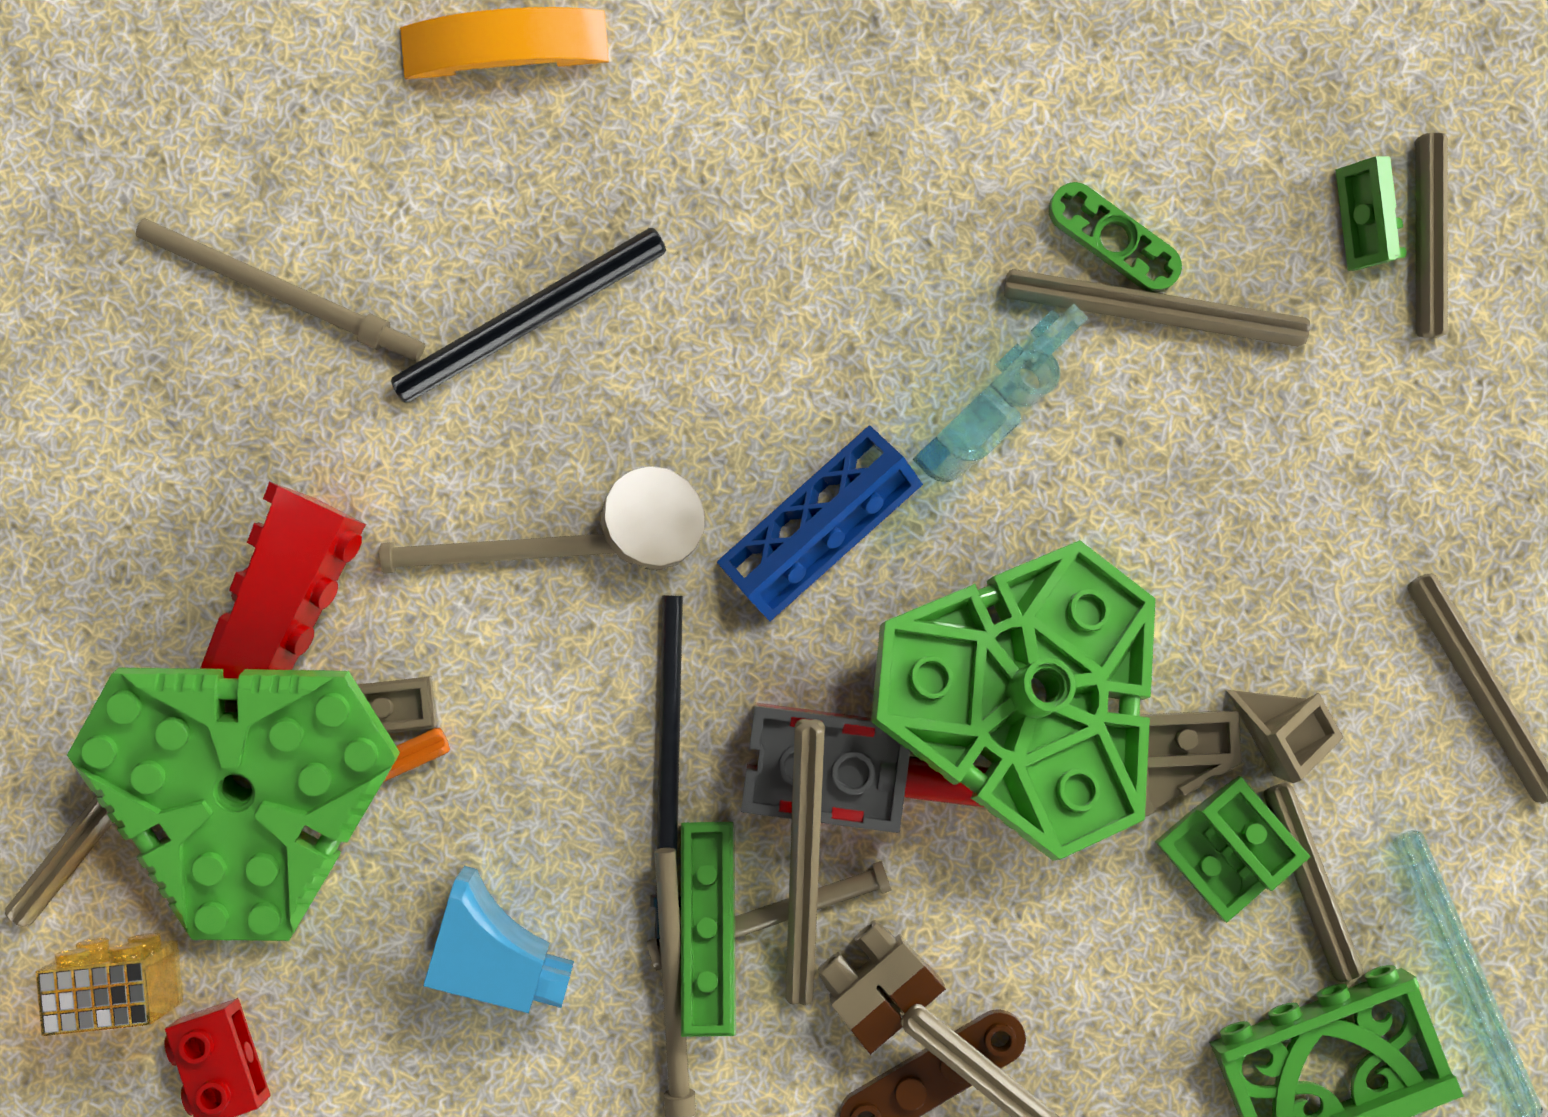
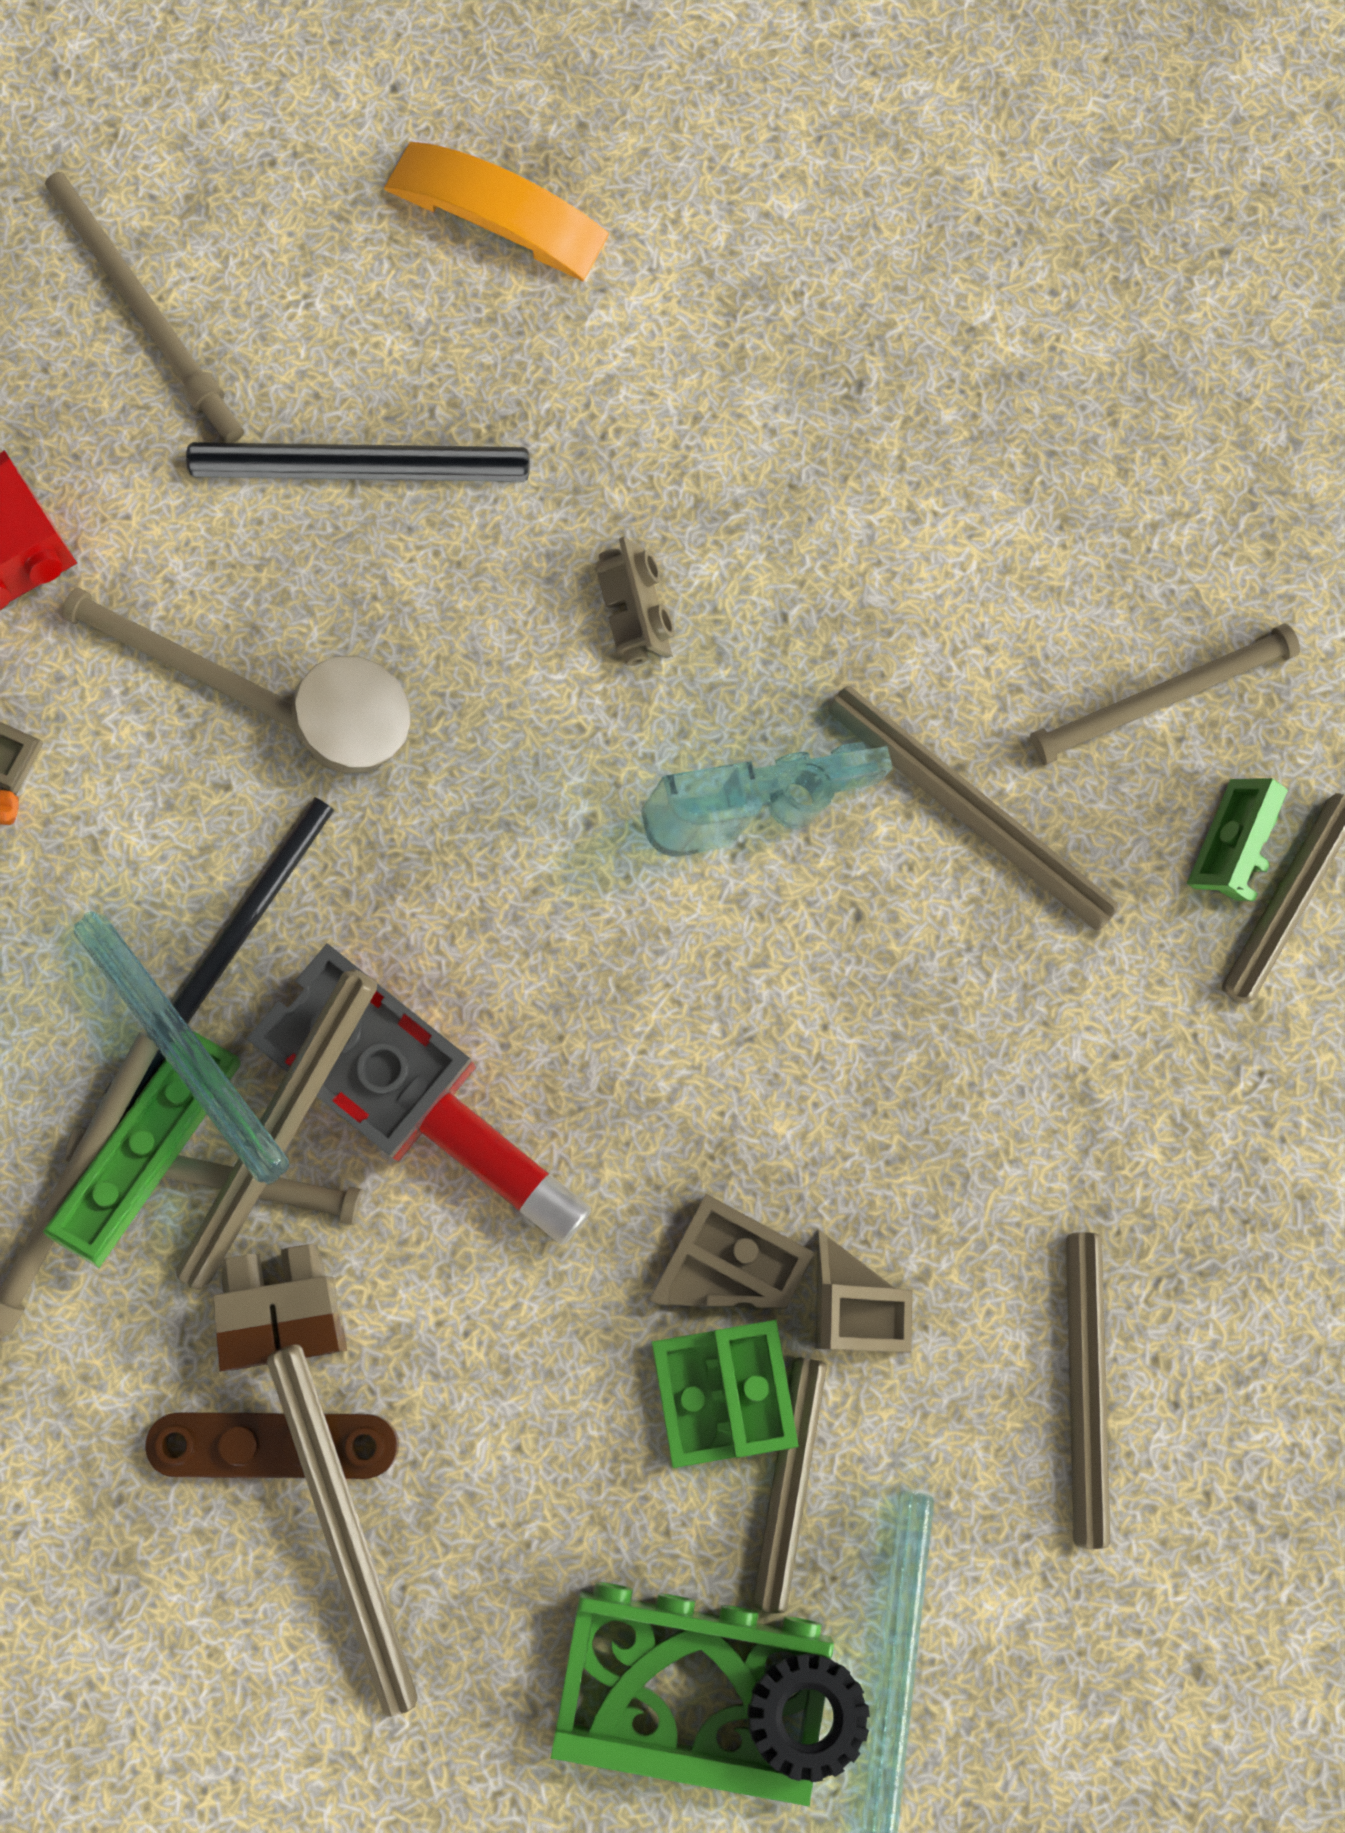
camera: 30 degrees right, 10 degrees down
blue fence [717,425,923,621] -> none
bright green plate [871,540,1156,861] -> none
bright green beam [1049,182,1182,293] -> none
none -> clear light blue axle [73,911,289,1185]
none -> dark tan hinge [596,537,675,666]
none -> black tyre [747,1653,870,1782]
none -> dark tan bar [1030,623,1300,765]

